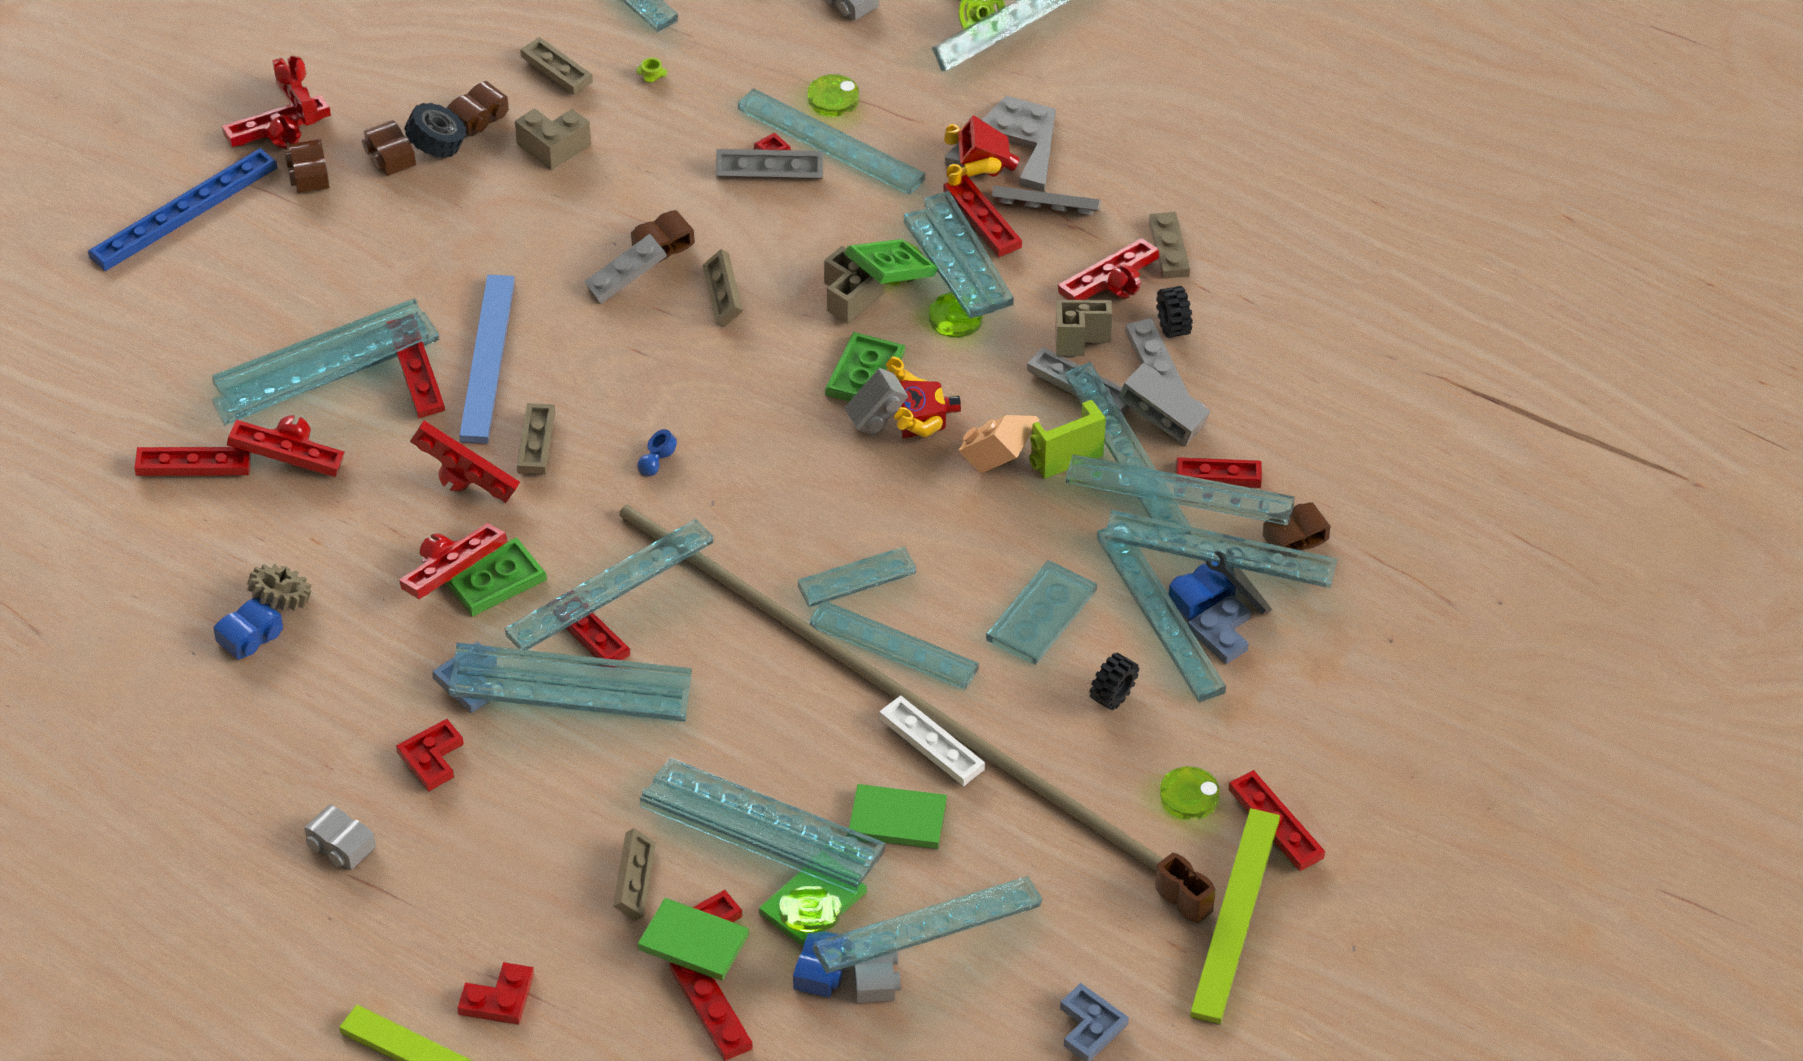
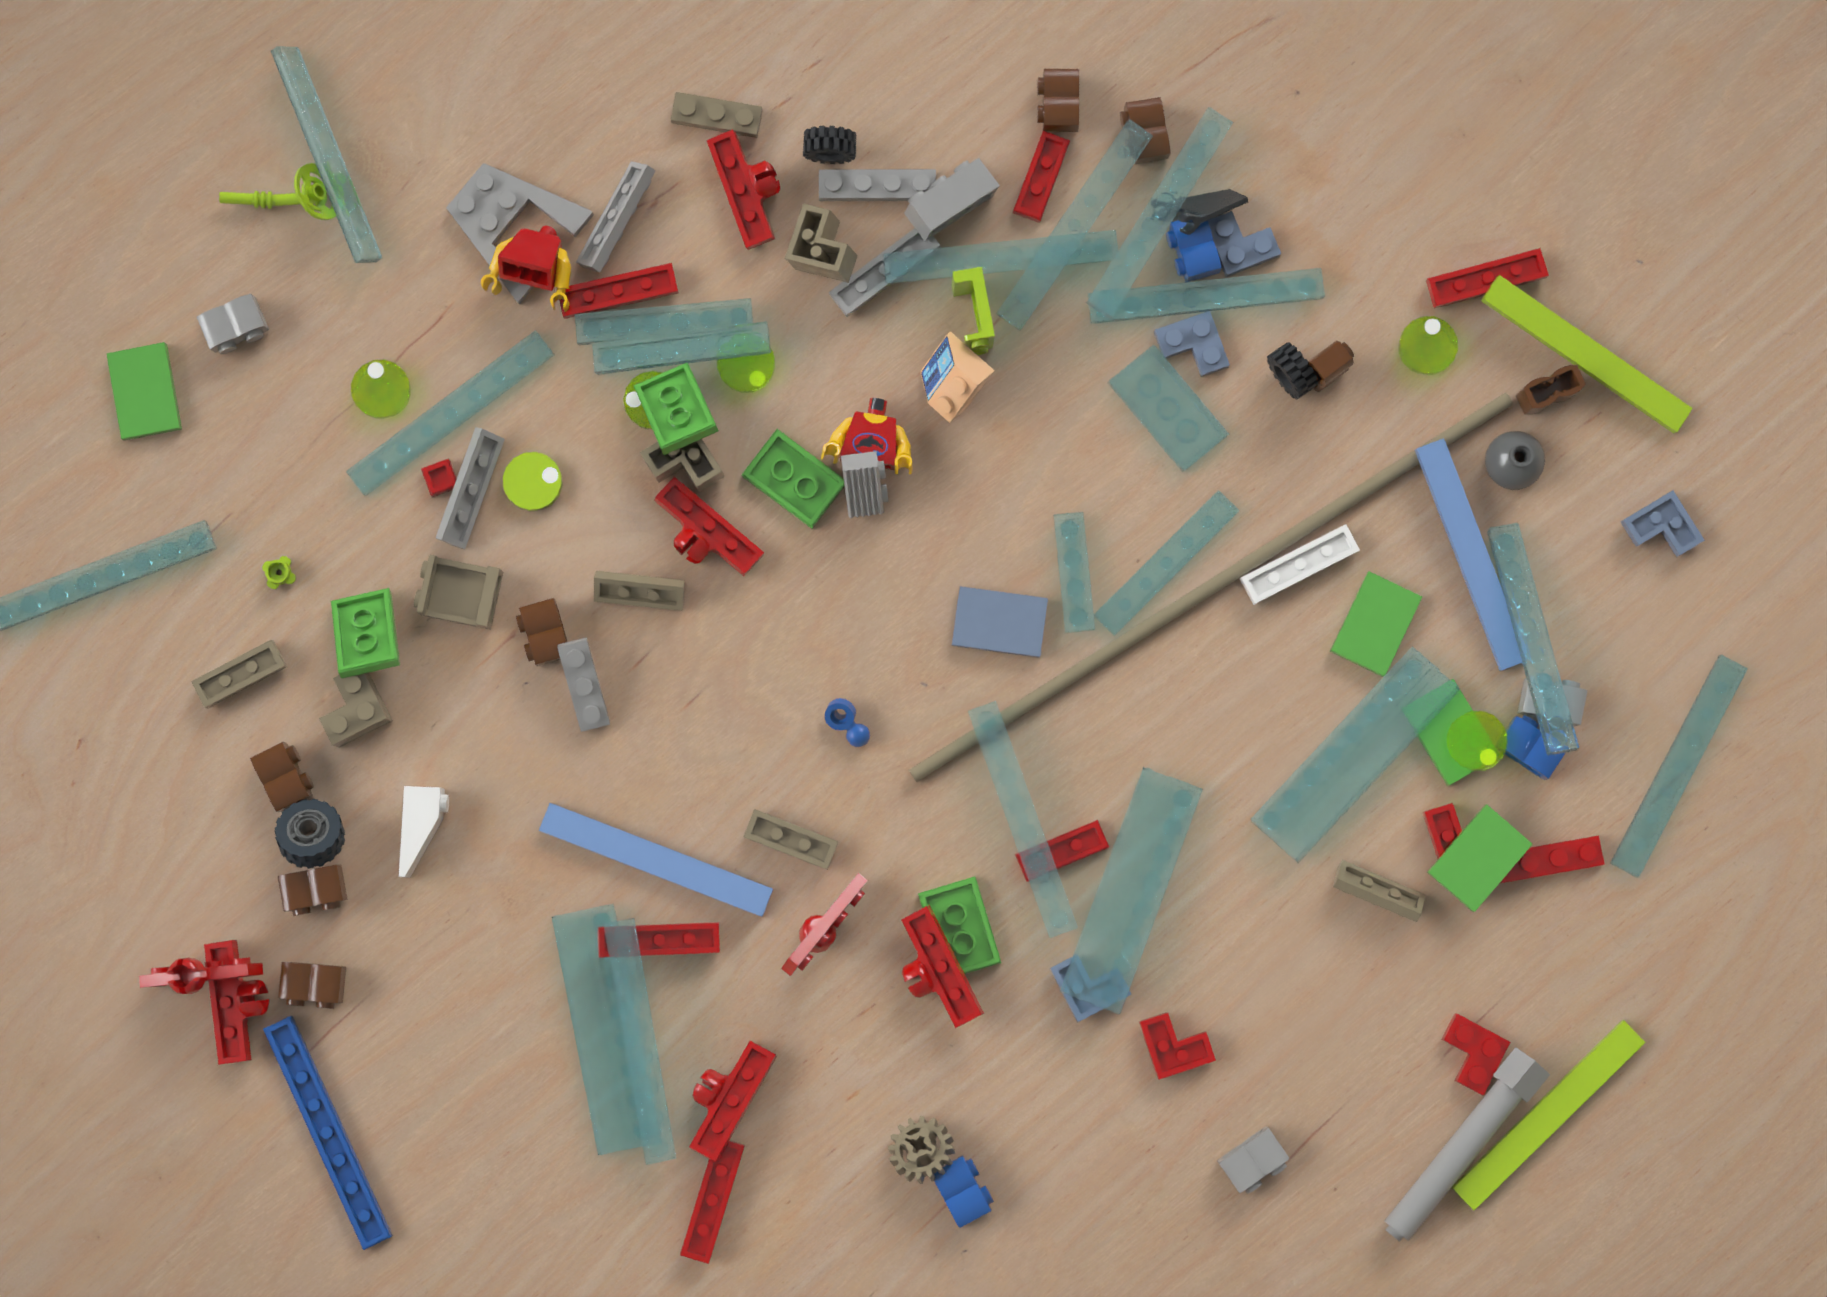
camera: 75 degrees left, 35 degrees up
none -> bright green tile [331,588,400,679]
none -> white slope [399,786,449,878]
none -> dark tan panel [414,555,504,630]
none -> lime tile [503,452,563,511]
none -> red plate [654,476,764,576]
none -> sand blue tile [952,586,1048,658]
none -> reddish brown brick [1037,69,1079,132]
none -> sand blue plate [1154,311,1230,377]
none -> reddish brown brick [1308,341,1354,392]
none -> light grey brick [1385,1047,1550,1242]
none -> medium blue tile [1415,438,1529,671]
none -> dark grey piece [1485,431,1545,490]

